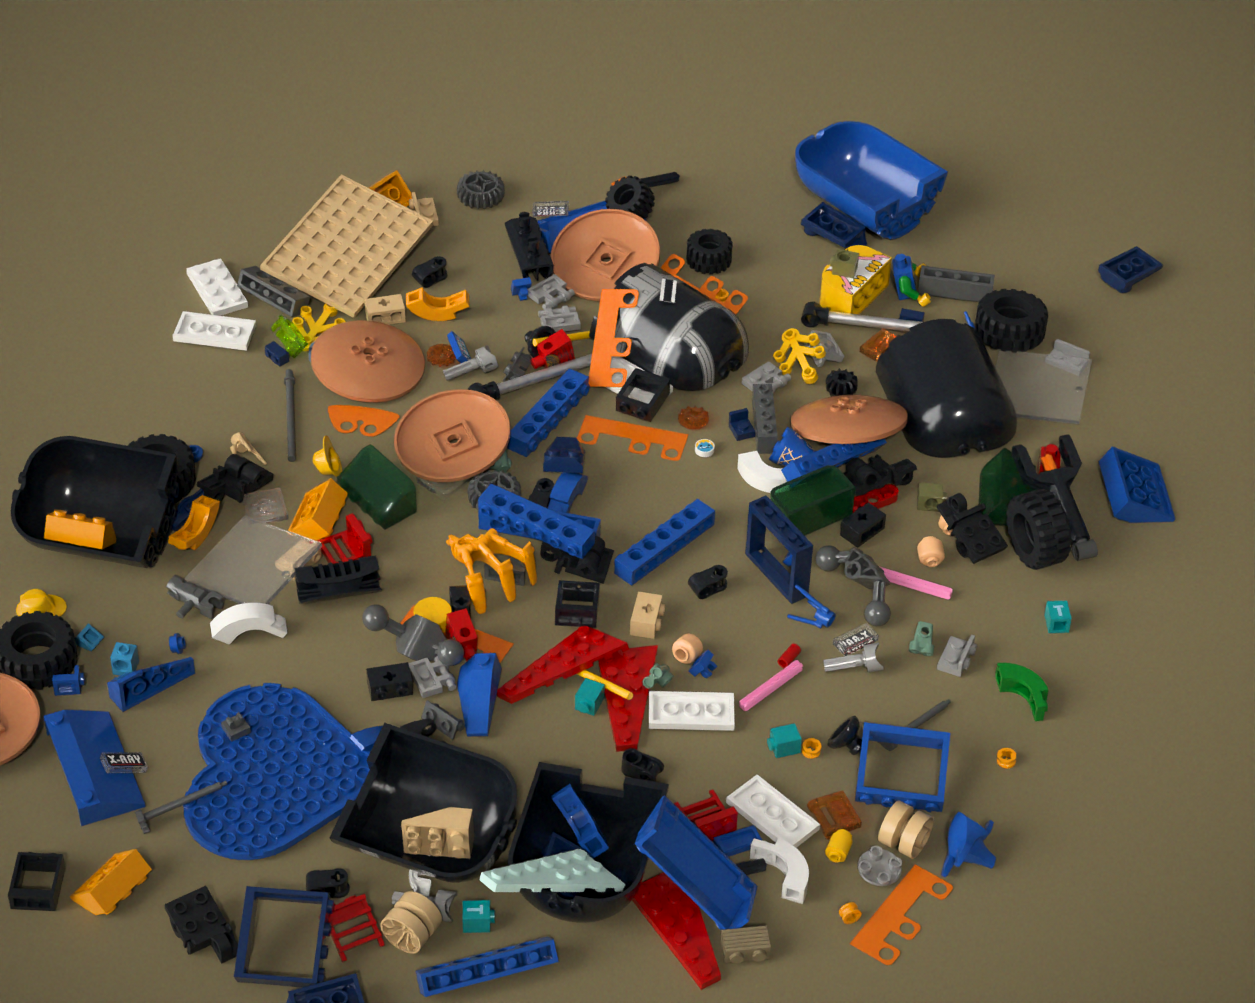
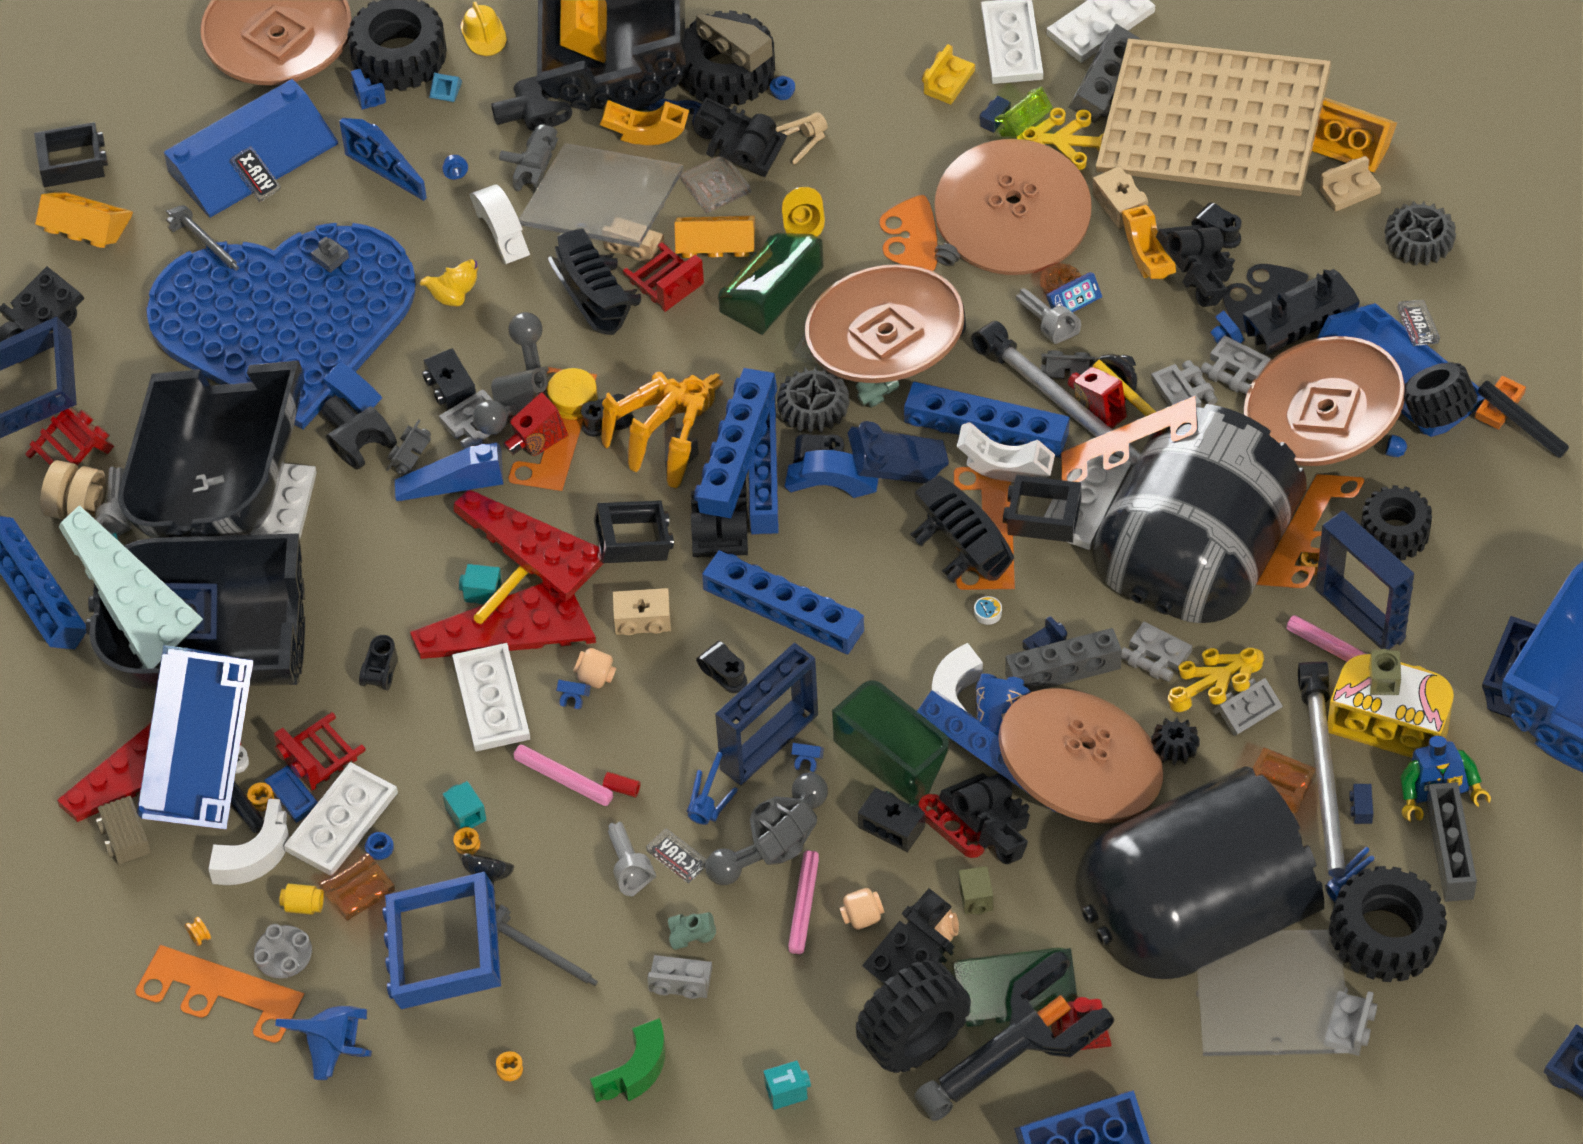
camera: 80 degrees right, 10 degrees up
dark azure brick [110,642,139,676] -> none
dark grey bar [284,369,296,462] -> none
black piece [306,868,350,898] -> none
tan slope [401,807,474,859] -> none
blue arch [552,784,609,859] -> none
sand green plate [643,663,674,688] -> none
sticker [659,279,677,303] -> none
clear orange gear [678,405,709,430] -> none
tan wheel [878,800,934,859] -> none
none -> light orange bush [247,782,274,812]
none -> blue plate [365,832,394,860]
none -> yellow hair [419,259,479,307]
none -> black connector [491,76,572,131]
none -> dark tan slope [696,13,773,72]
none -> black piece [910,475,1015,583]
none -> yellow bracket [922,44,975,105]
none -> dark grey plate [935,243,960,266]
none -> white arch [957,422,1055,482]
none -> black plate [1156,225,1235,307]
none -> black piece [1223,264,1309,332]
none -> bright pink axle [1287,615,1366,662]
none -> dark blue window [1315,510,1414,649]

